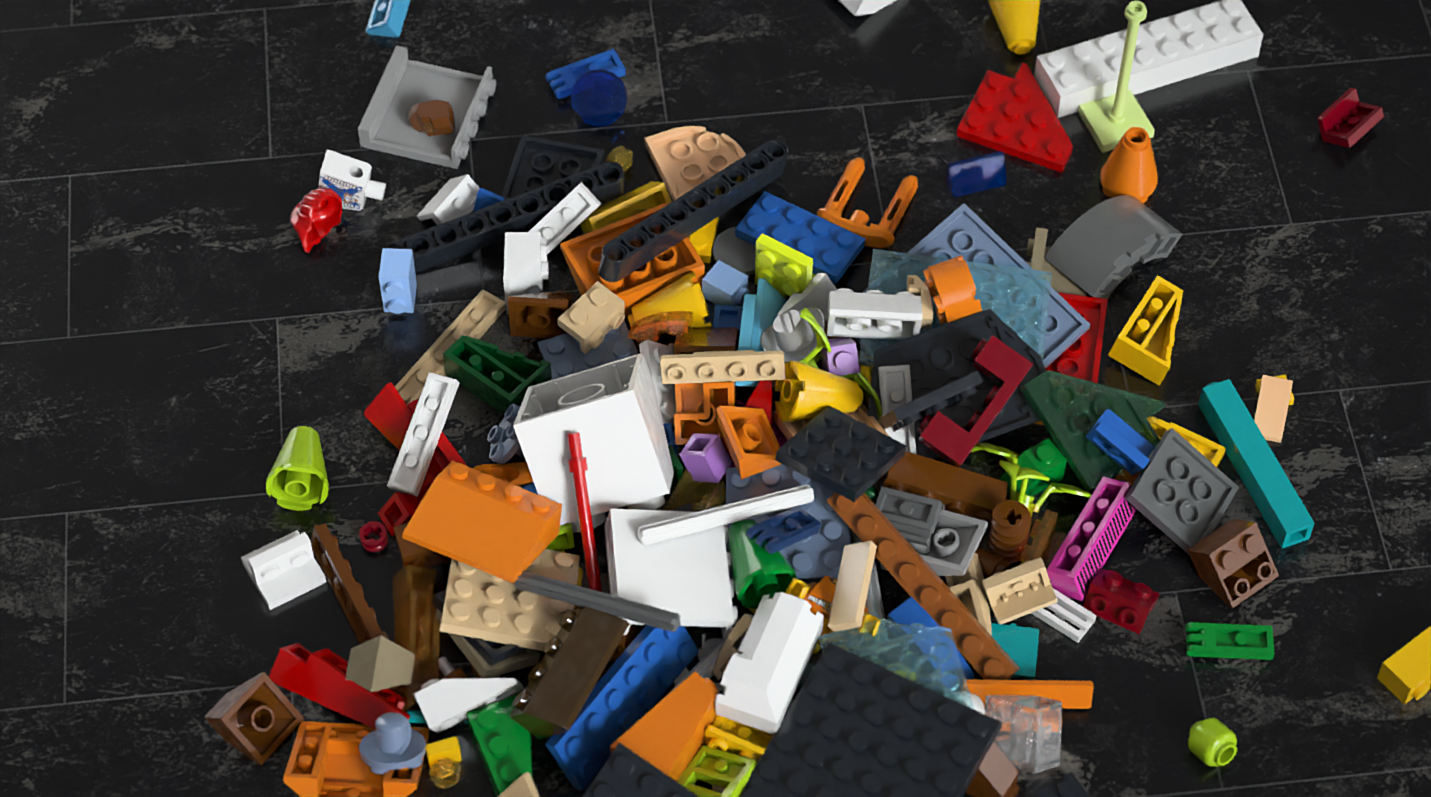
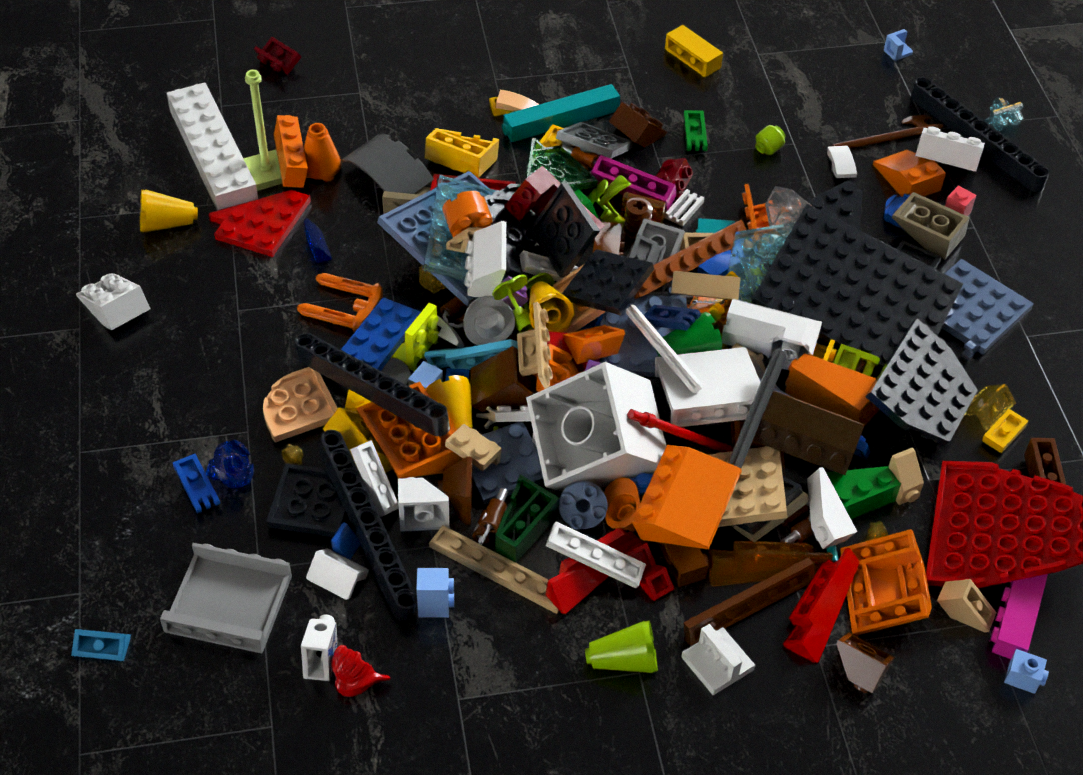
camera: 95 degrees left, 5 degrees down
dark tan slope [346,635,415,692] -> none
dark red bush [359,521,388,552] -> none
sand blue plate [359,712,426,774] -> none
reddish brown rock [408,100,455,136] -> none
yellow tile [426,736,462,770] -> none
clear orange slope [628,311,693,343] -> none
tan bracket [982,557,1057,624] -> none
blue panel [1085,409,1154,476] -> none
none -> orange brick [274,115,308,188]
none -> reddish brown piece [472,488,508,545]

